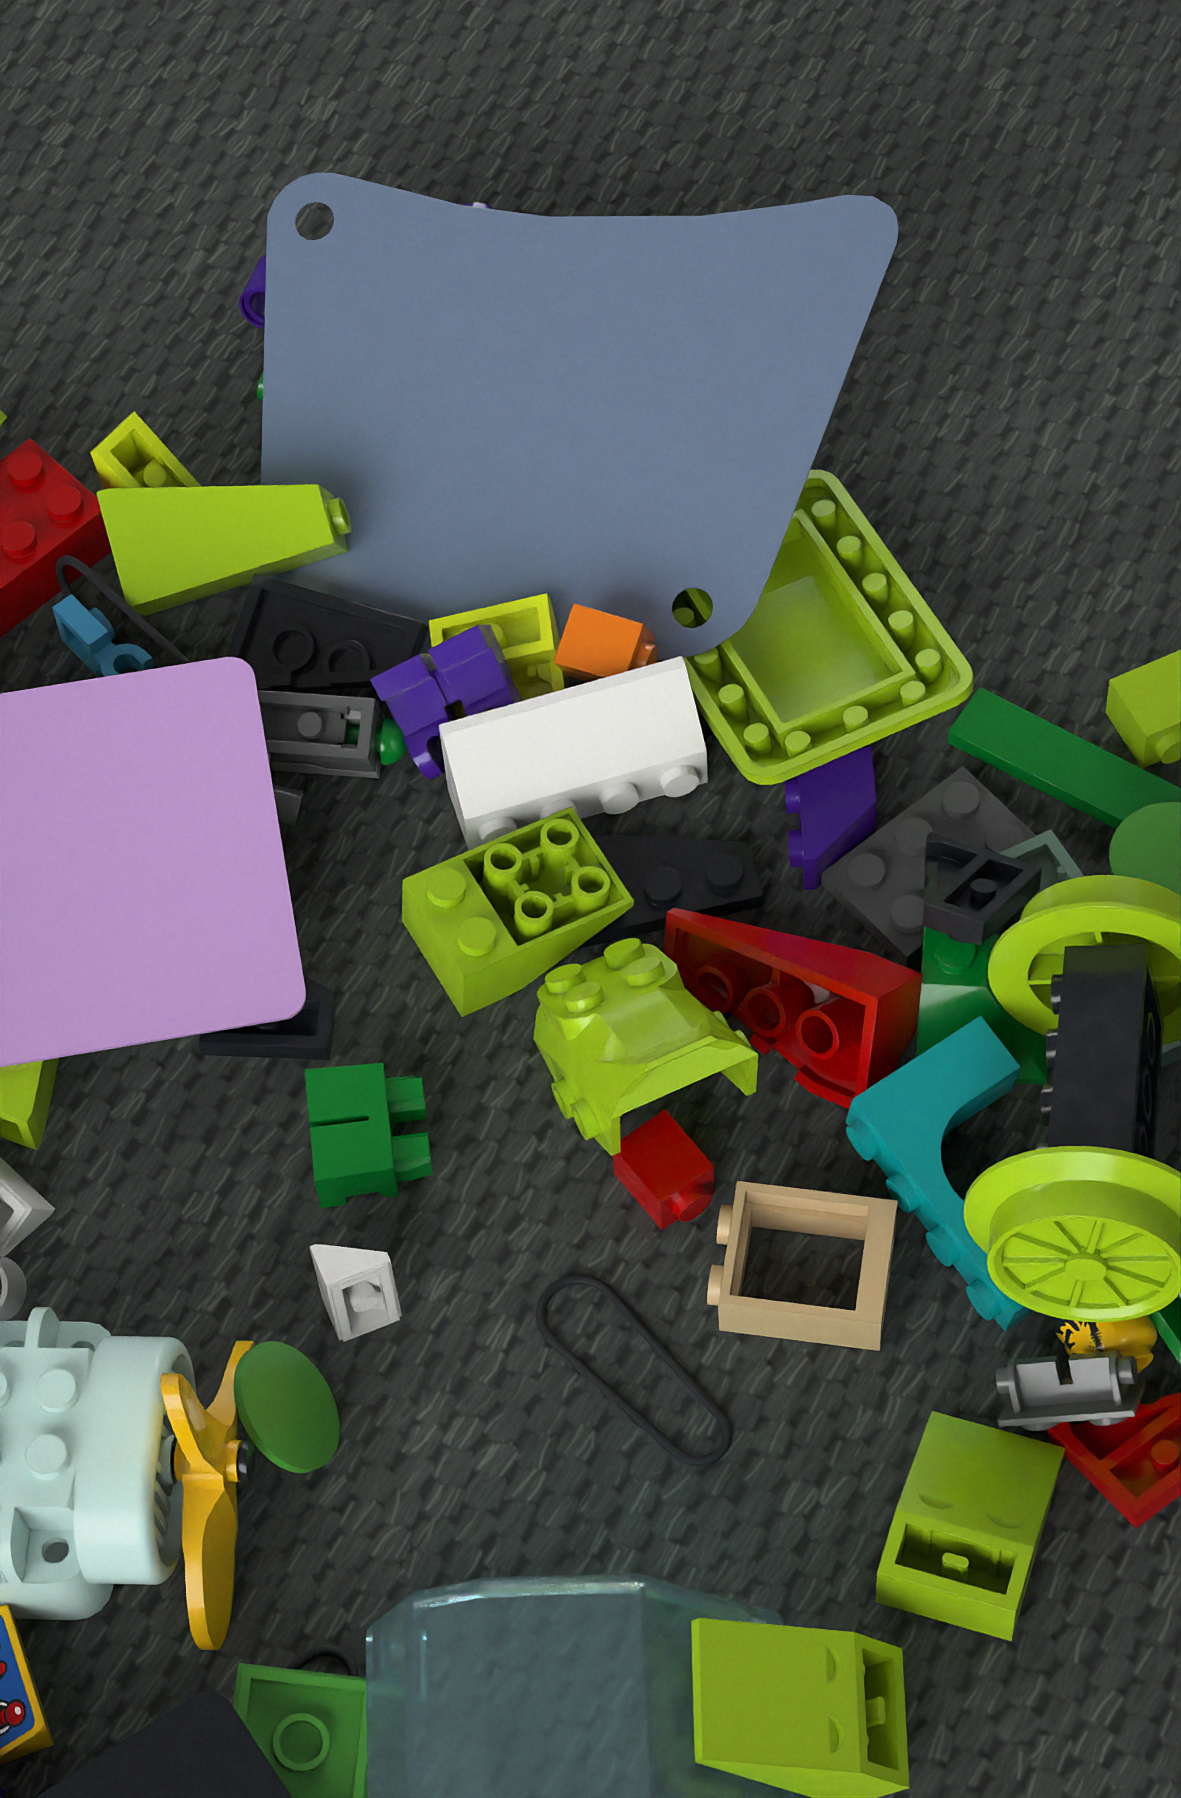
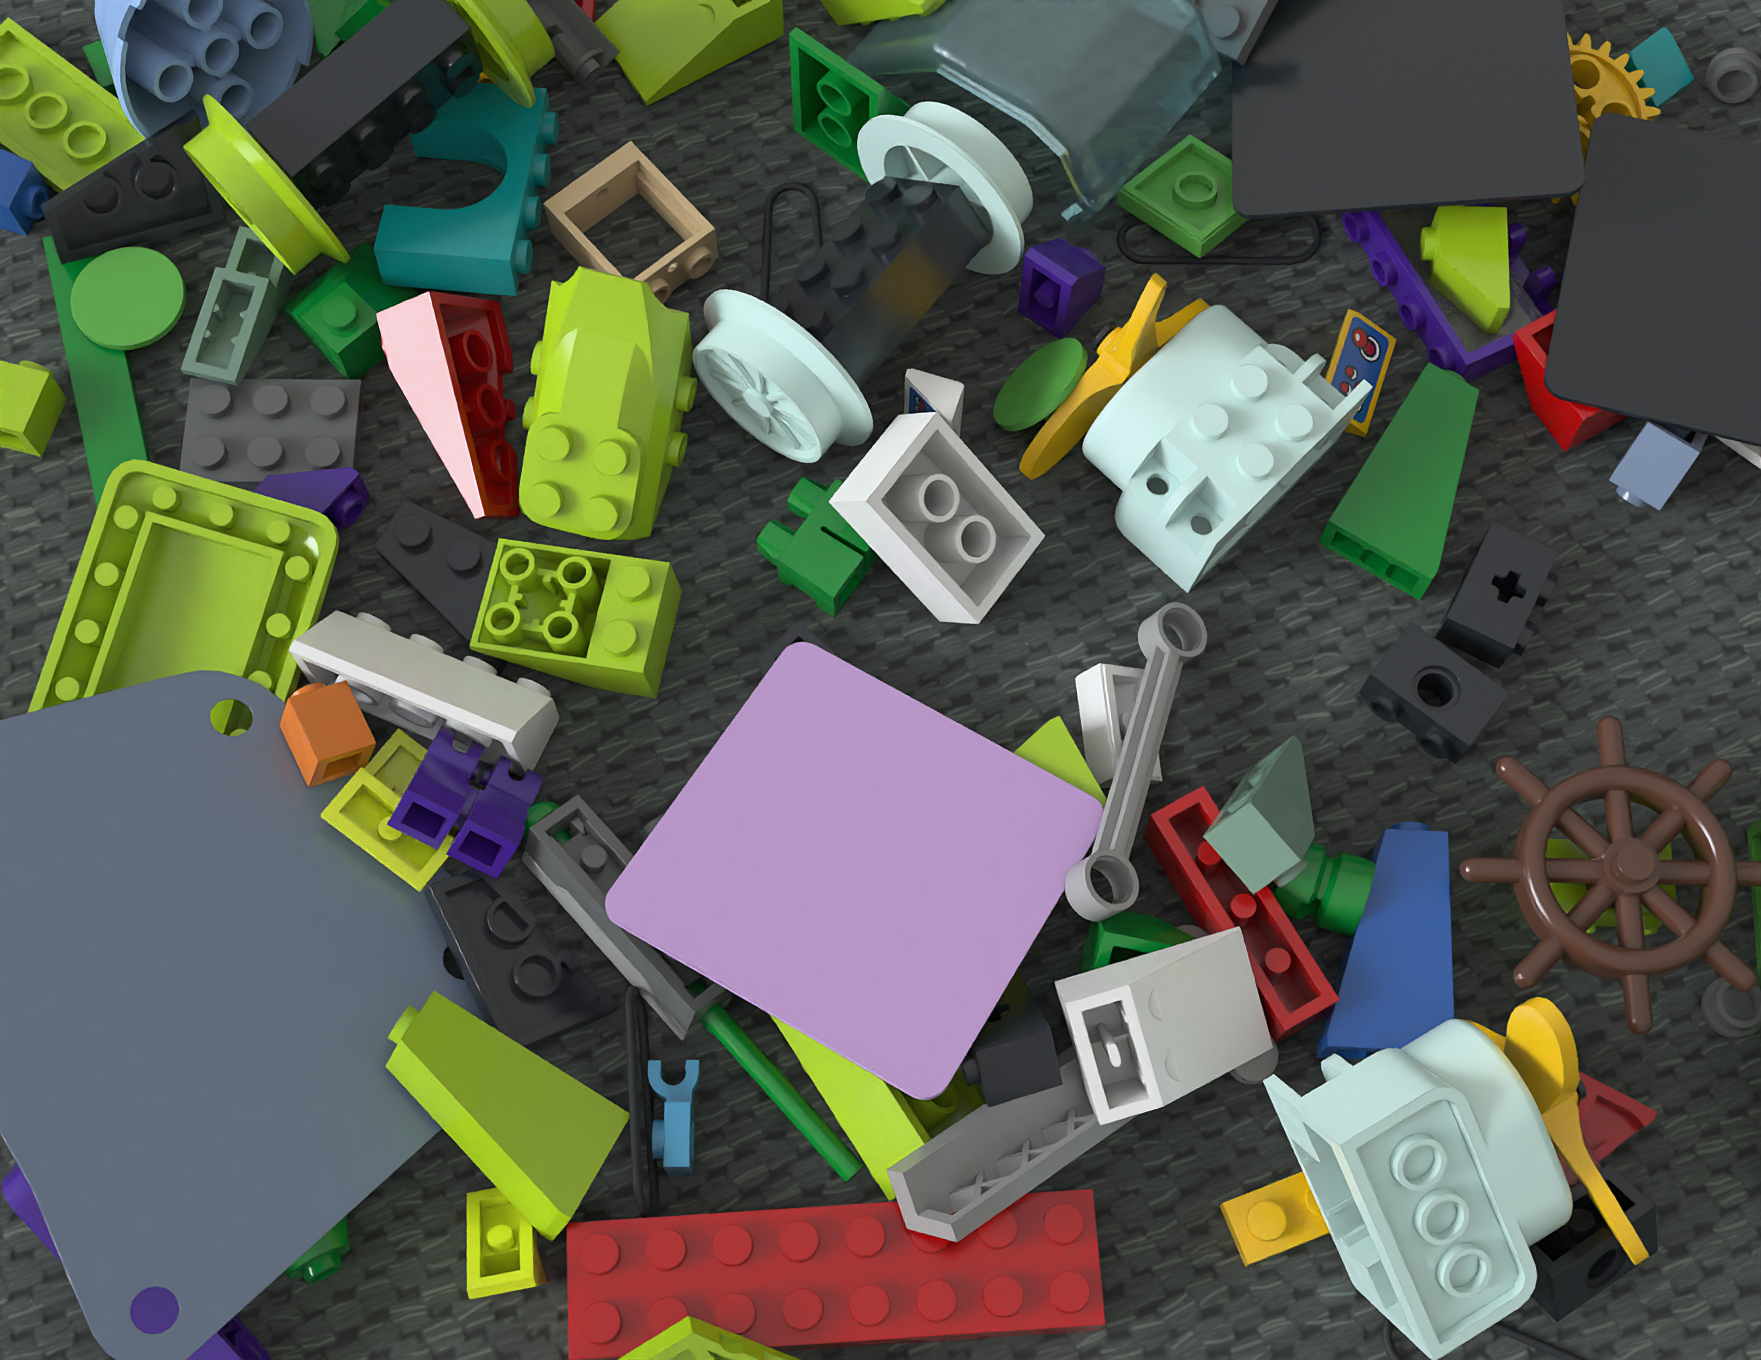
camera: 145 degrees left, 10 degrees up
black wing [922,832,1042,946] -> none
none -> brick [692,102,1033,463]
none -> green slope [789,27,911,184]
none -> white brick [829,412,1045,624]
none -> dark purple slope [1018,238,1106,339]

